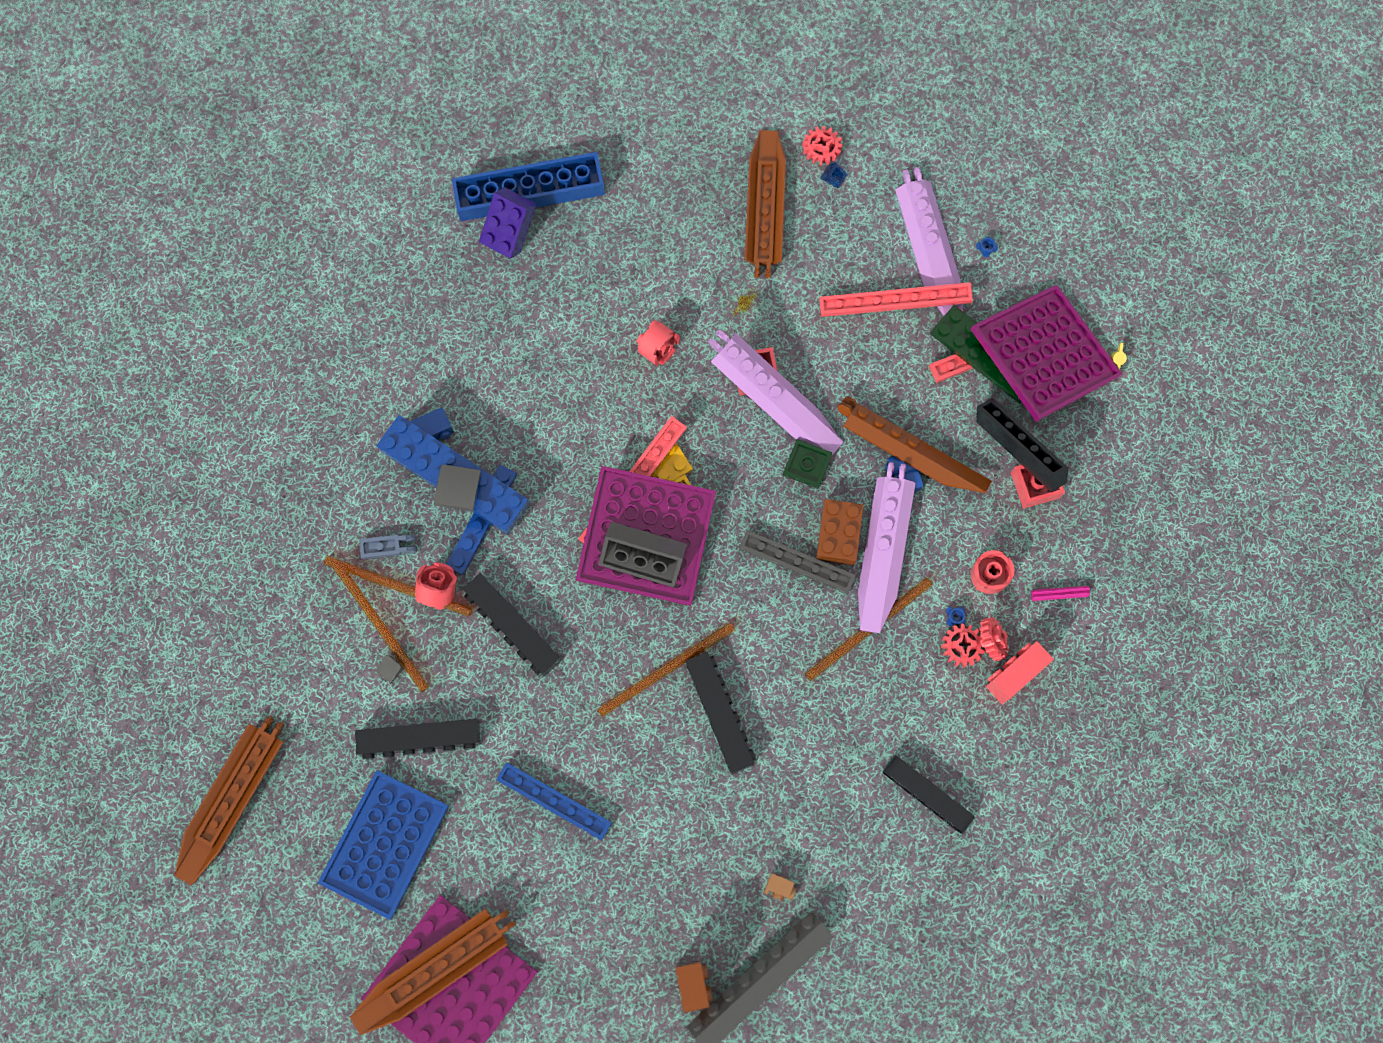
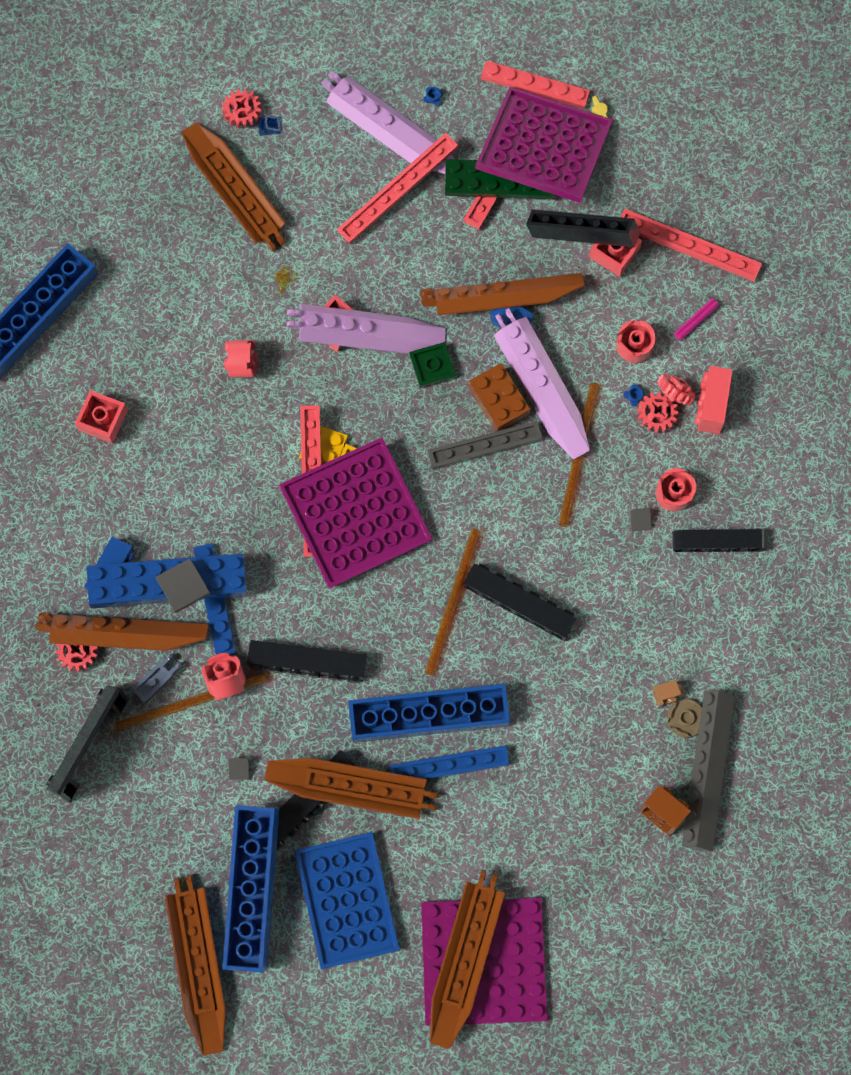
camera: 40 degrees left, 0 degrees up
clear orange piece [331,560,429,693] -> none
dark purple brick [479,187,537,259] -> none
dark grey slope [598,522,687,588] -> none
none -> dark orange hinge [35,612,208,651]
none -> black slope [46,685,129,803]
none -> coral gear [55,644,99,672]
none -> coral brick [75,390,128,444]
none -> blue brick [223,805,279,973]
none -> dark orange hinge [264,758,439,819]
none -> blue brick [348,684,510,743]
none -> coral plate [481,60,590,109]
none -> coral plate [621,209,762,282]
none -> dark grey slope [630,508,651,531]
none -> coral brick [655,468,696,511]
none -> dark tan tile [666,699,702,738]

